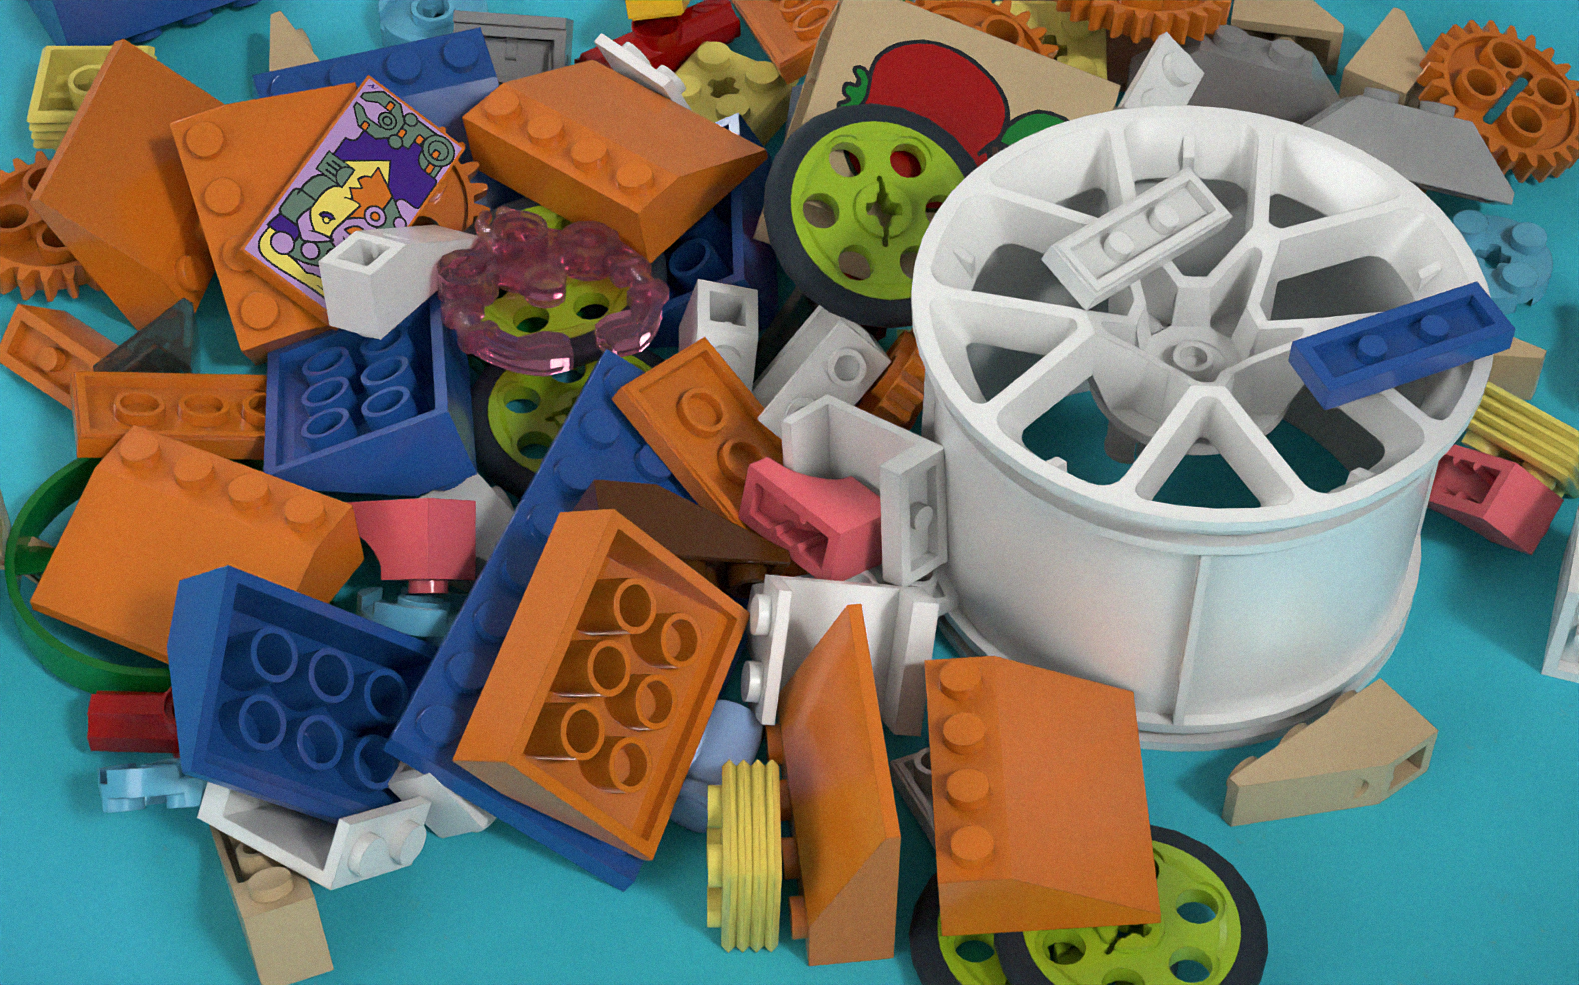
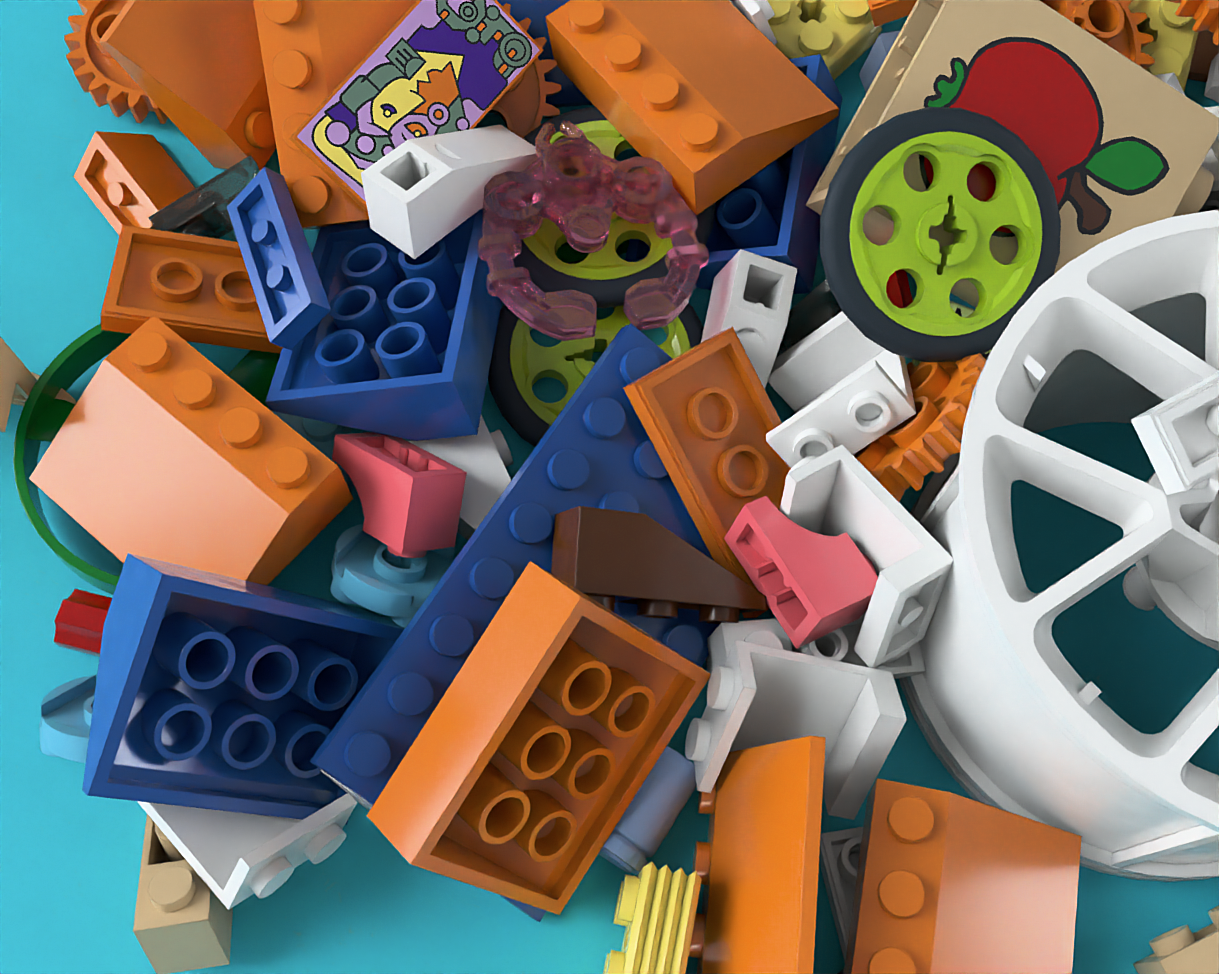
camera: 10 degrees right, 20 degrees up
none -> blue plate [227,167,331,350]

